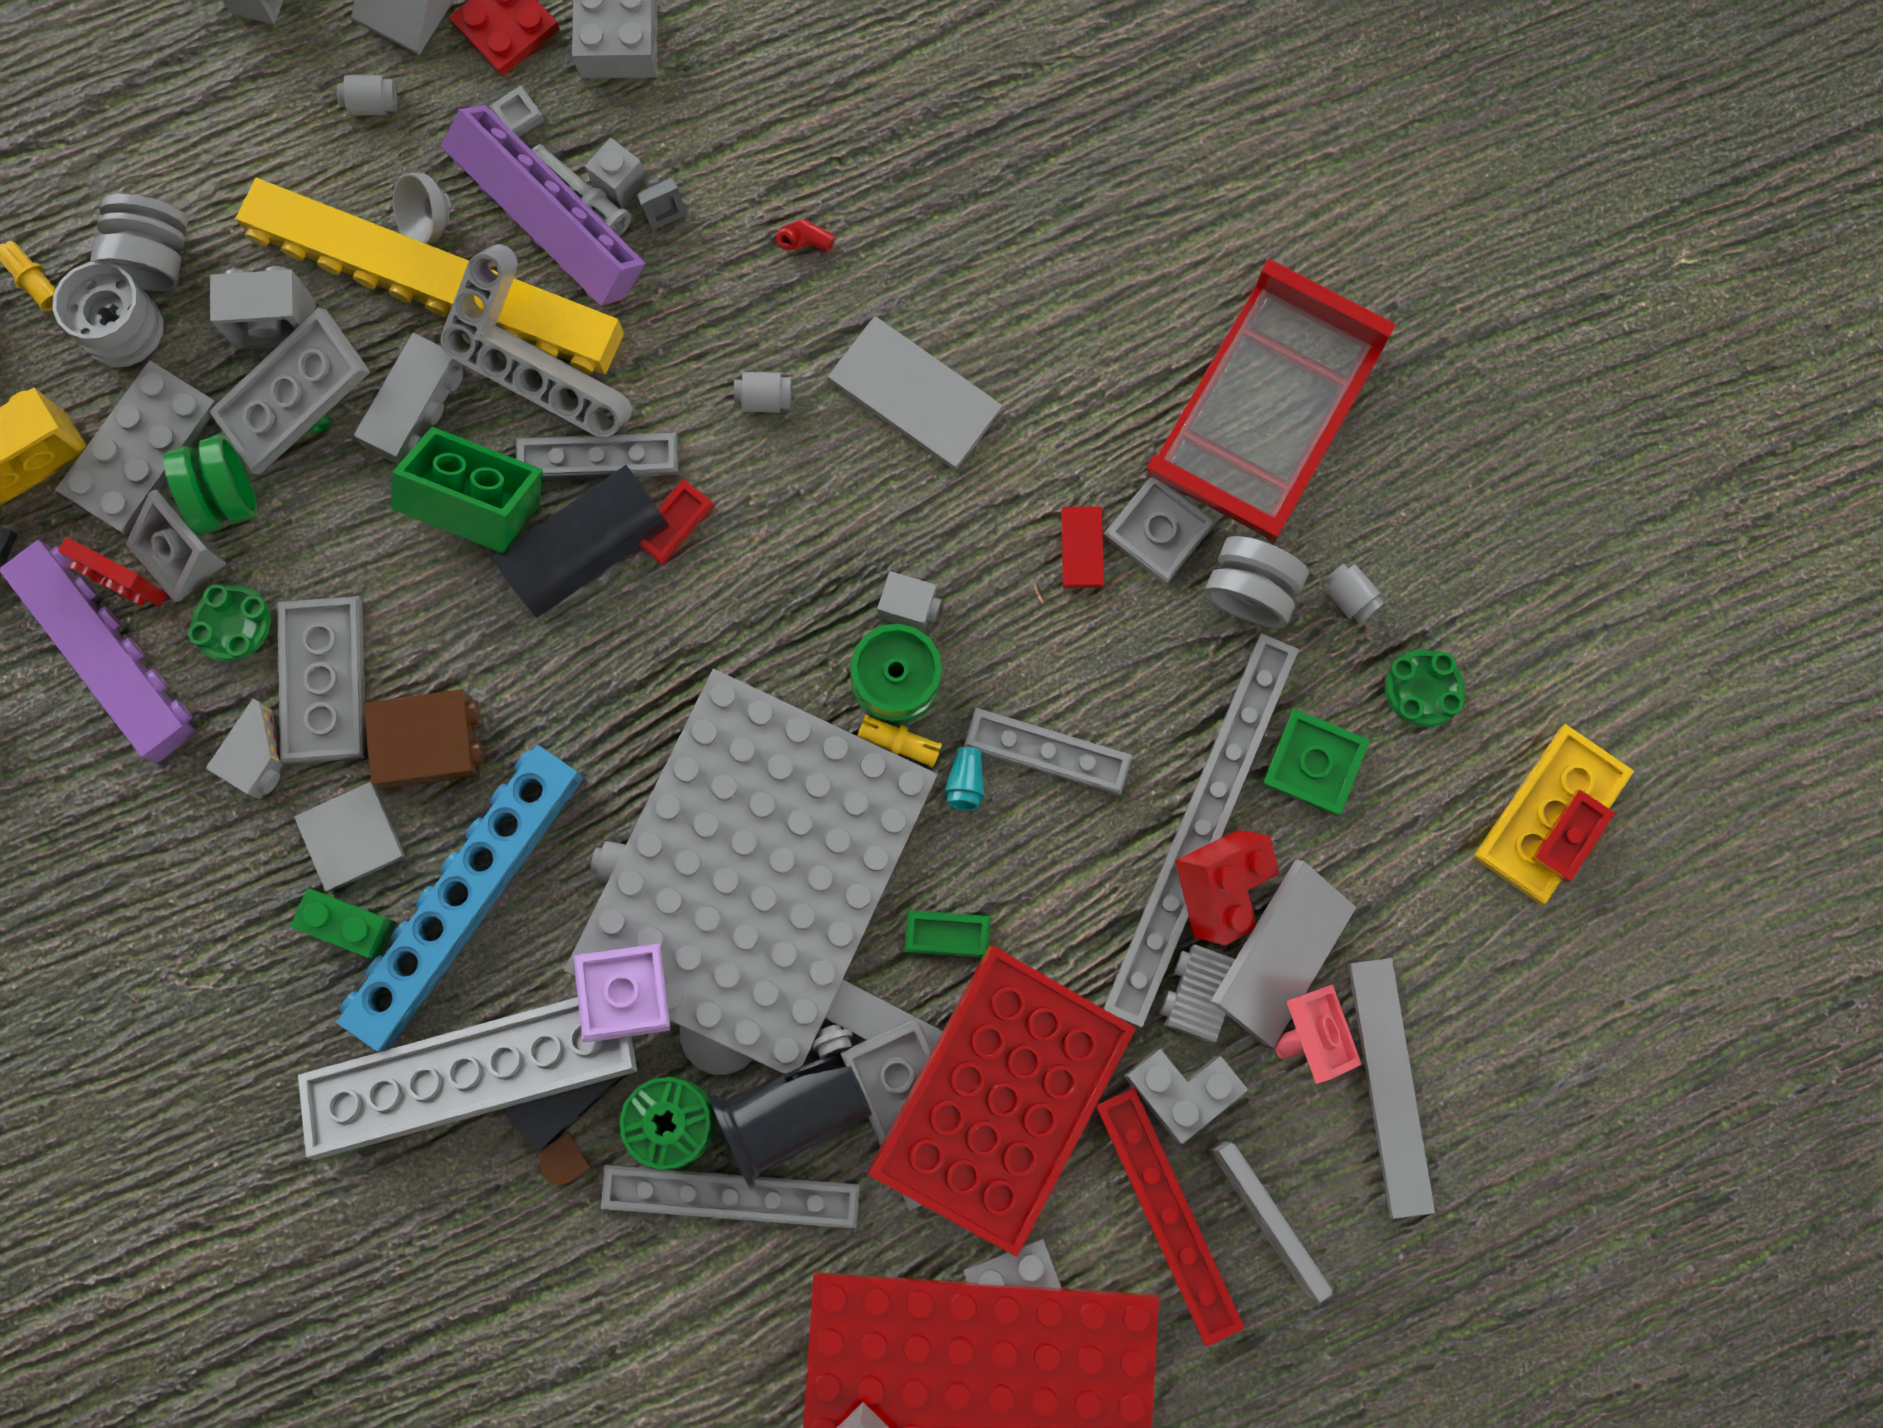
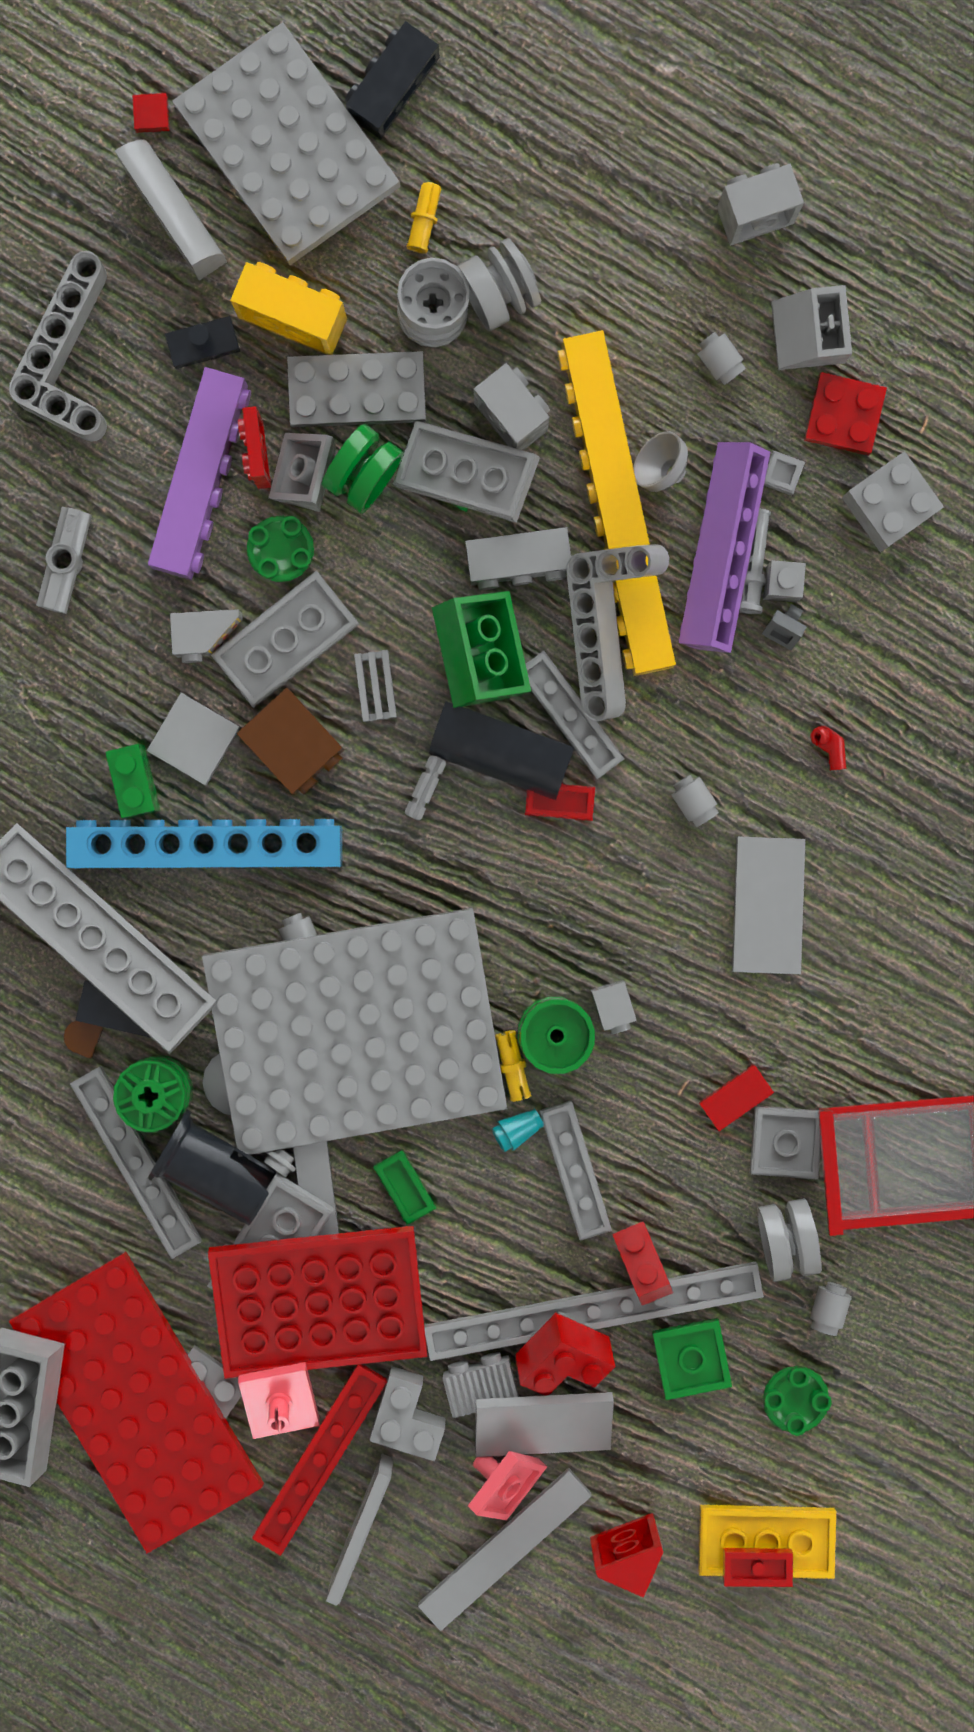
camera: 55 degrees right, 10 degrees up
lavender tile [573,943,670,1043] -> none
none -> light grey piece [36,507,92,614]
none -> tile [238,1362,320,1439]
none -> light grey tile [354,650,397,722]
none -> light grey axle [405,755,446,820]
none -> red slope [590,1513,664,1598]
none -> red brick [612,1221,673,1306]

